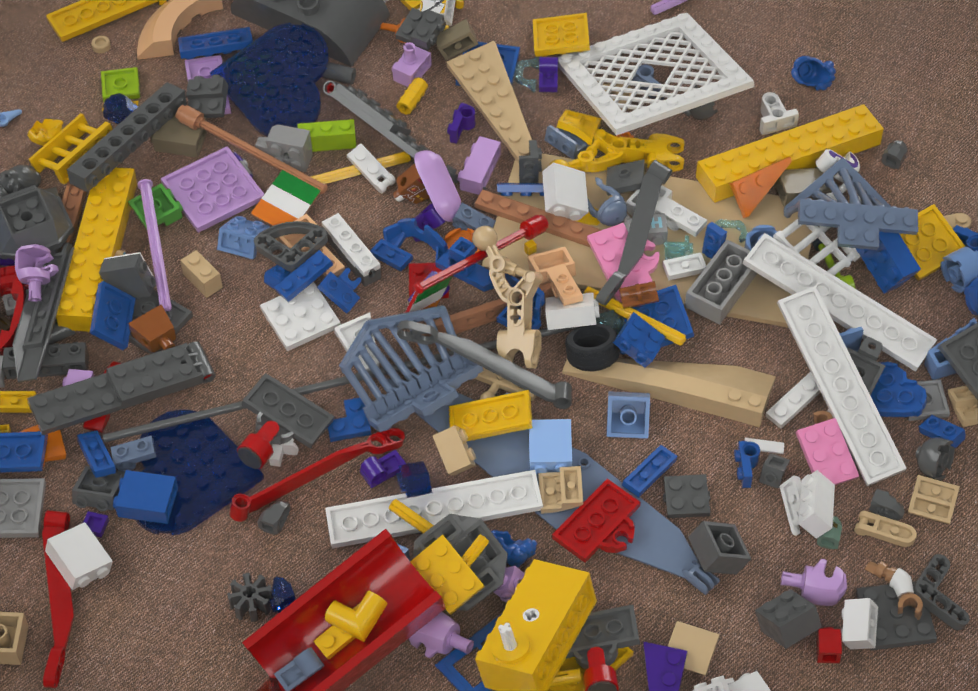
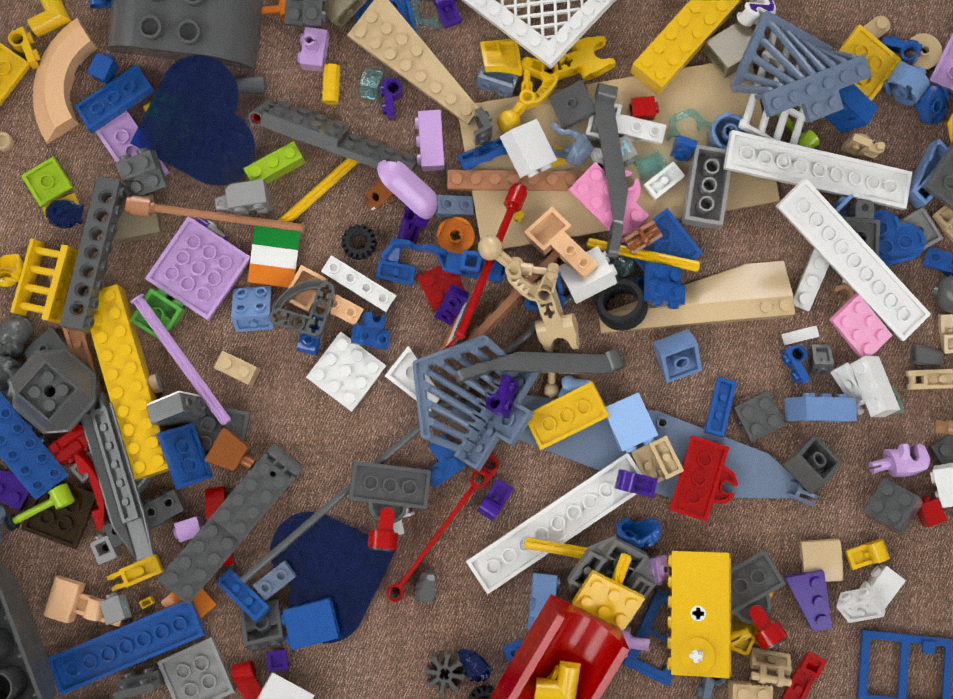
camera: 25 degrees left, 30 degrees up
lavender piece [15,244,59,302] -> none
blue plate [274,250,333,302] -> none
white plate [347,143,397,194] -> none
clear blue brick [396,461,432,498] -> none
tan brick [433,425,476,476] -> none
orange wing [729,157,792,218] -> none
none -> blue brick [87,52,119,84]
none -> black tyre [341,224,377,260]
none -> clear light blue bracket [359,67,383,100]
none -> dark purple plate [486,374,518,418]
none -> dark purple plate [614,469,658,498]
none -> red brick [629,96,659,120]
none -> medium blue wedge [784,393,857,422]
none -> tan plate [841,133,885,159]
none -> yellow plate [844,538,890,570]

